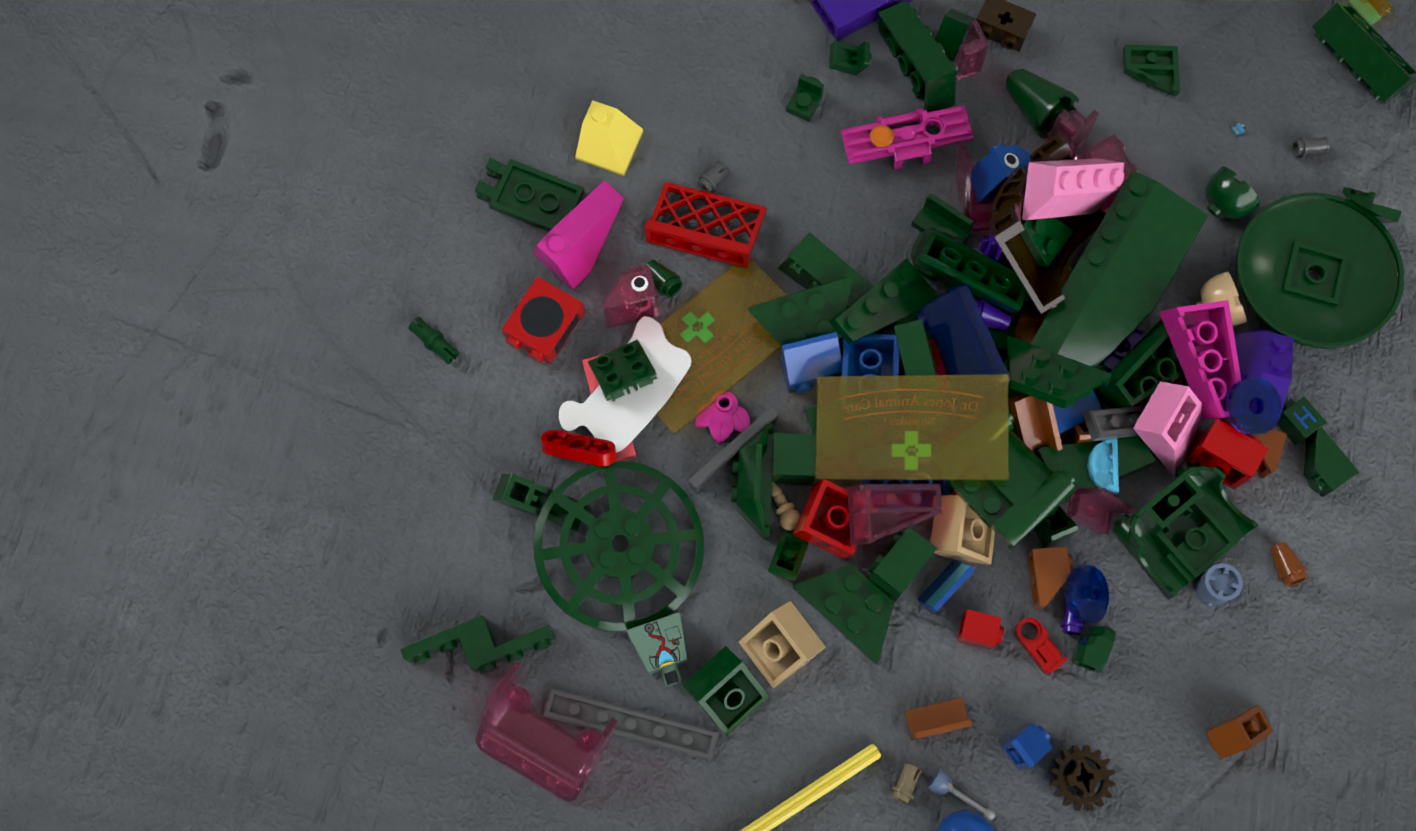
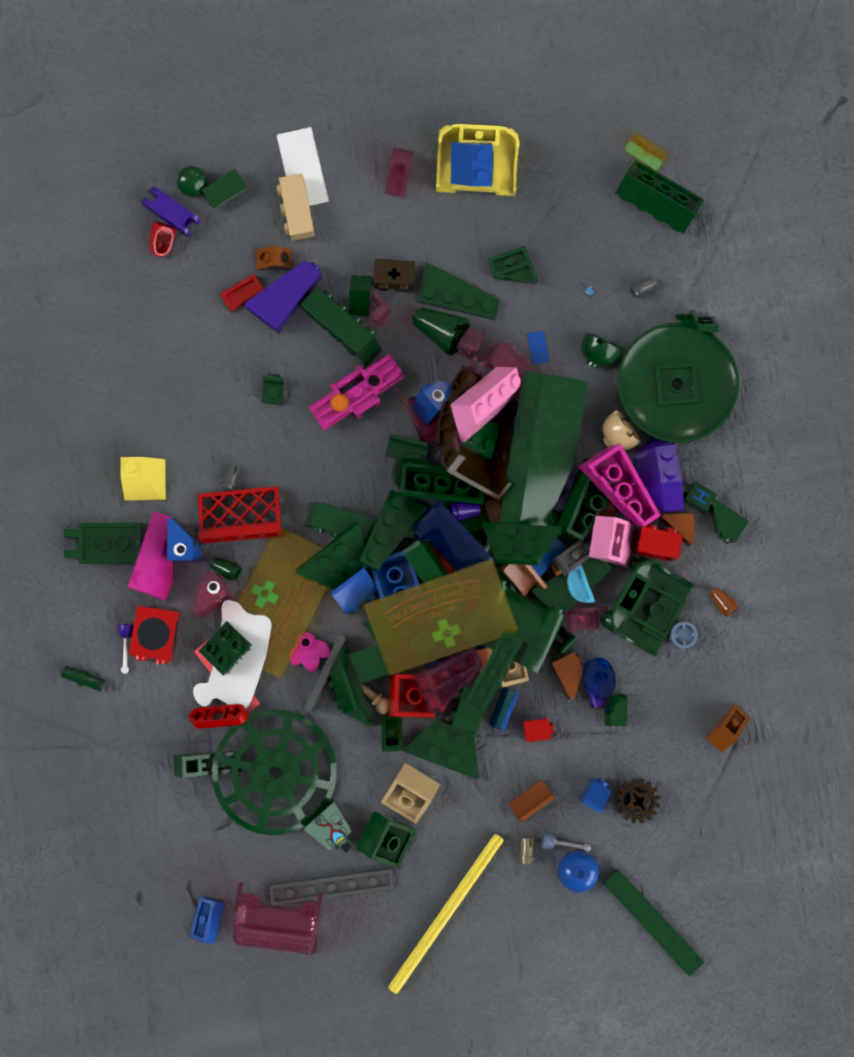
camera: 30 degrees left, 10 degrees up
dark green bracket [400,615,556,675] -> none
dark green bracket [829,40,872,76] -> none
red piece [1014,617,1067,675] -> none
clear blue tile [1225,377,1282,435] -> none
none -> hinge [118,624,134,674]
none -> blue slope [167,518,201,563]
none -> blue slope [190,896,225,944]
none -> dark green wing [417,262,500,321]
none -> dark green window [463,630,523,716]
none -> blue sticker [527,331,549,364]

